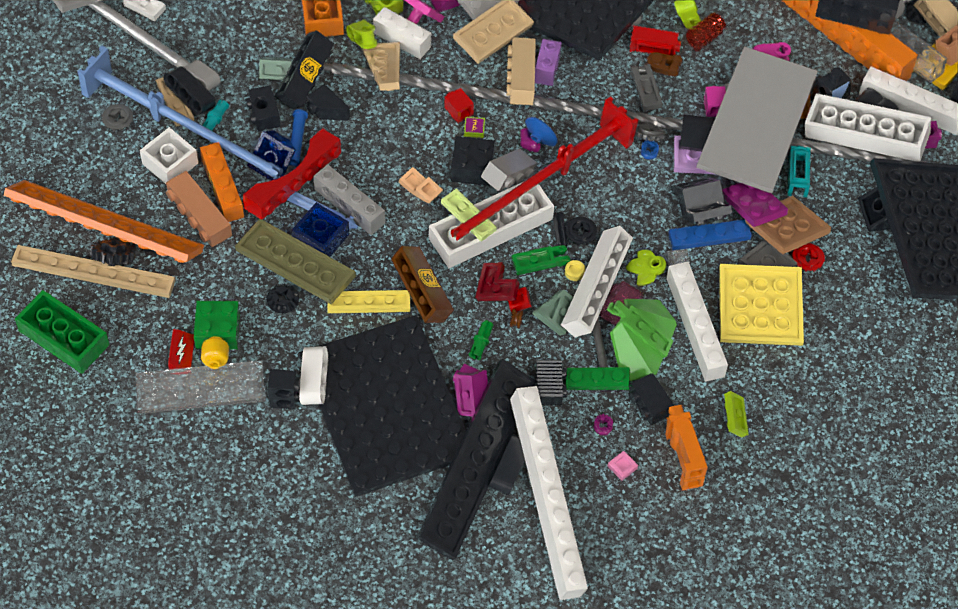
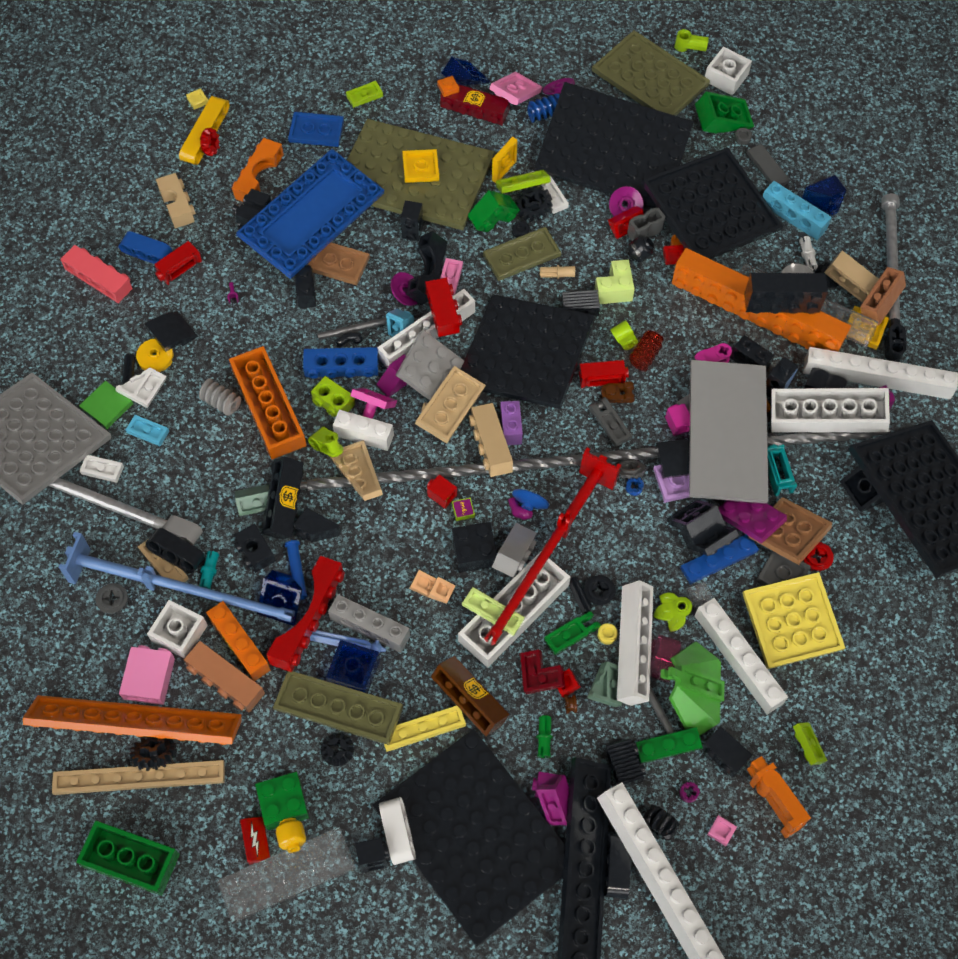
camera: 15 degrees left, 5 degrees up
none -> bright pink brick [119,645,175,705]
none -> black gear [643,805,679,841]
none -> black brick [730,335,774,371]

